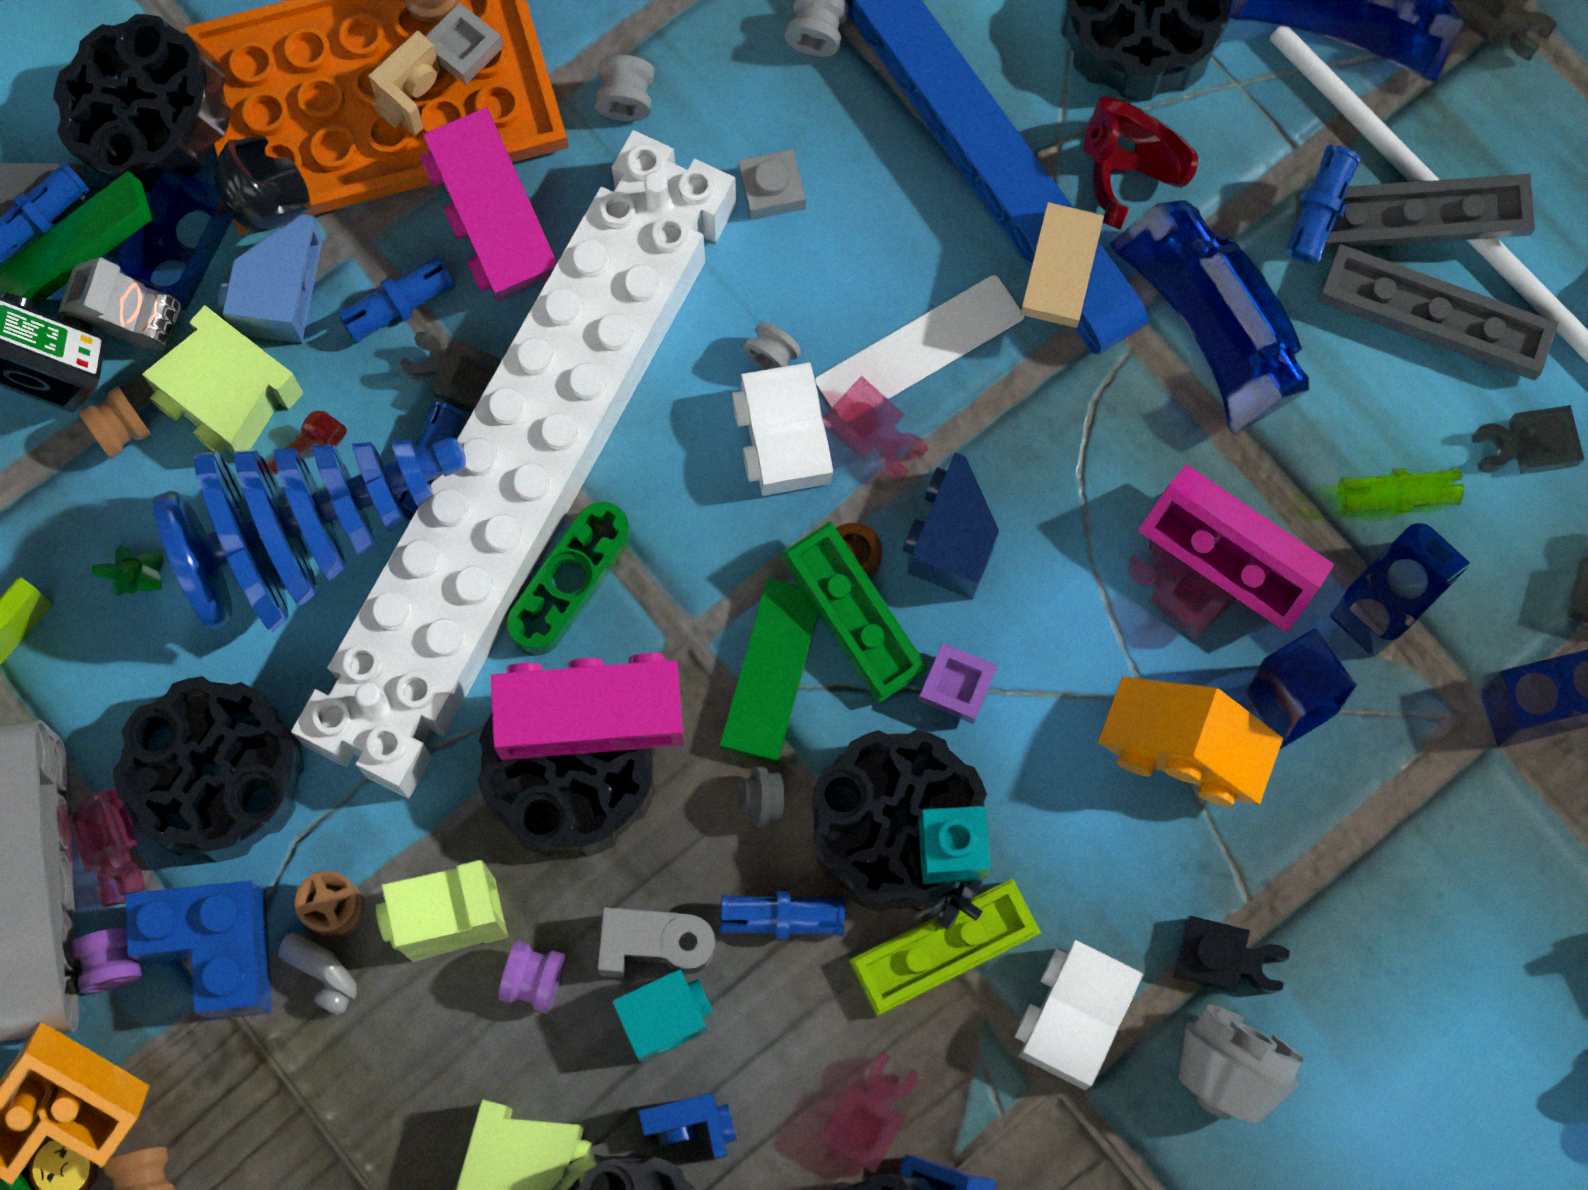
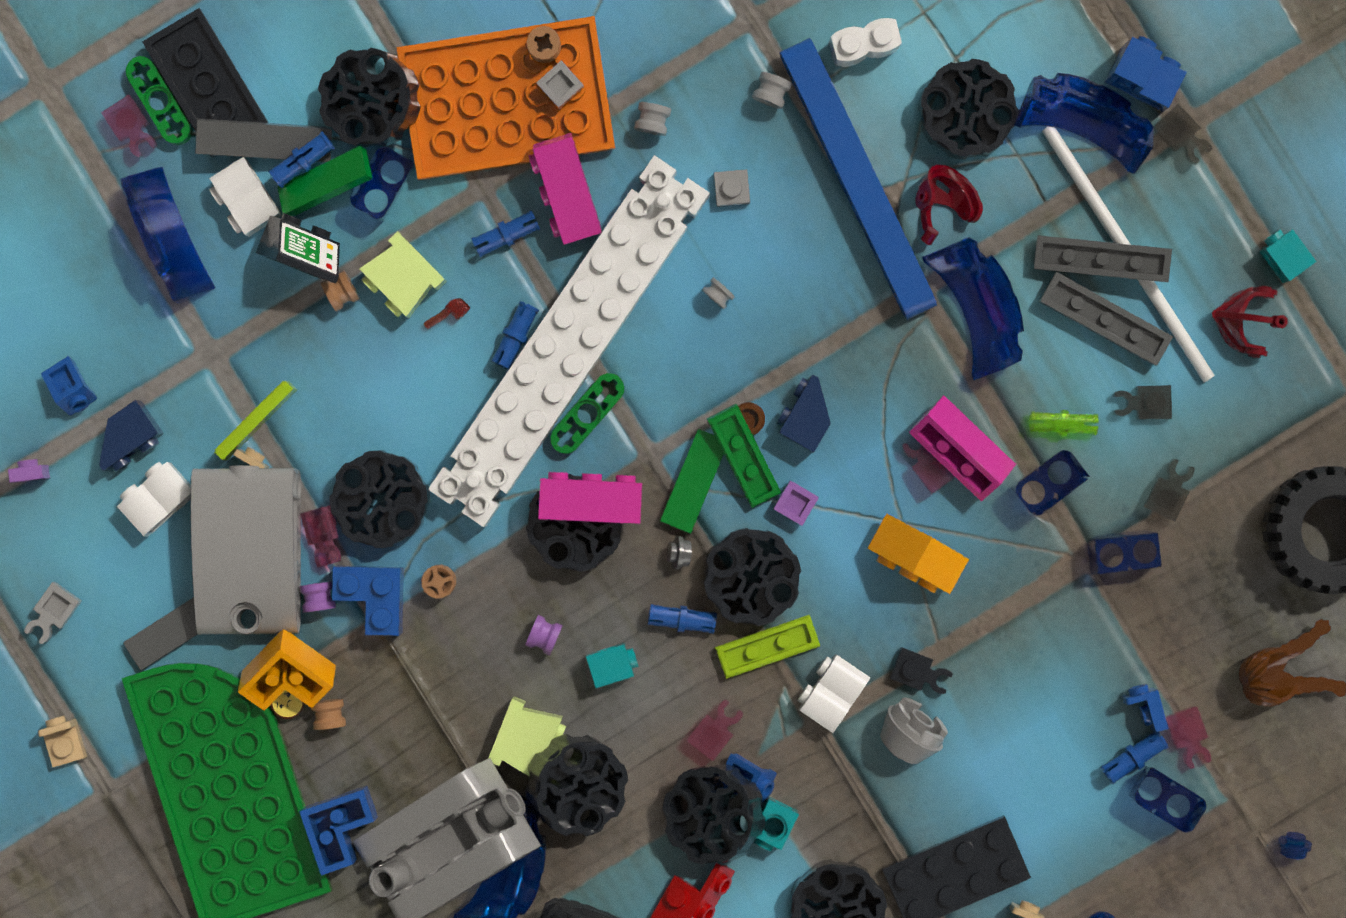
camera: 10 degrees right, 15 degrees up
light grey leg [58,257,181,351] -> none
green plant [92,545,163,596] -> none
blue plant [152,437,466,632] -> none
black hair [214,136,311,231] -> none
medium blue slope [218,214,323,344] -> none
light grey arm [278,932,357,1015] -> none
tan bracket [368,31,440,136] -> none
yellowish green hips [376,860,509,962] -> none
clear smoke plate [400,332,502,414] -> none
light grey leg [598,907,715,978] -> none
blue bracket [638,1093,737,1160] -> none
white brick [732,362,833,496] -> none
white sticker [815,275,1024,423] -> none
clear pink plate [822,375,928,480] -> none
teal brick [918,806,991,884] -> none
black plant [933,881,983,930] -> none
tan tile [1020,202,1104,328] -> none
clear blue piece [1246,628,1357,749] -> none
blue pin [1284,145,1361,265] -> none

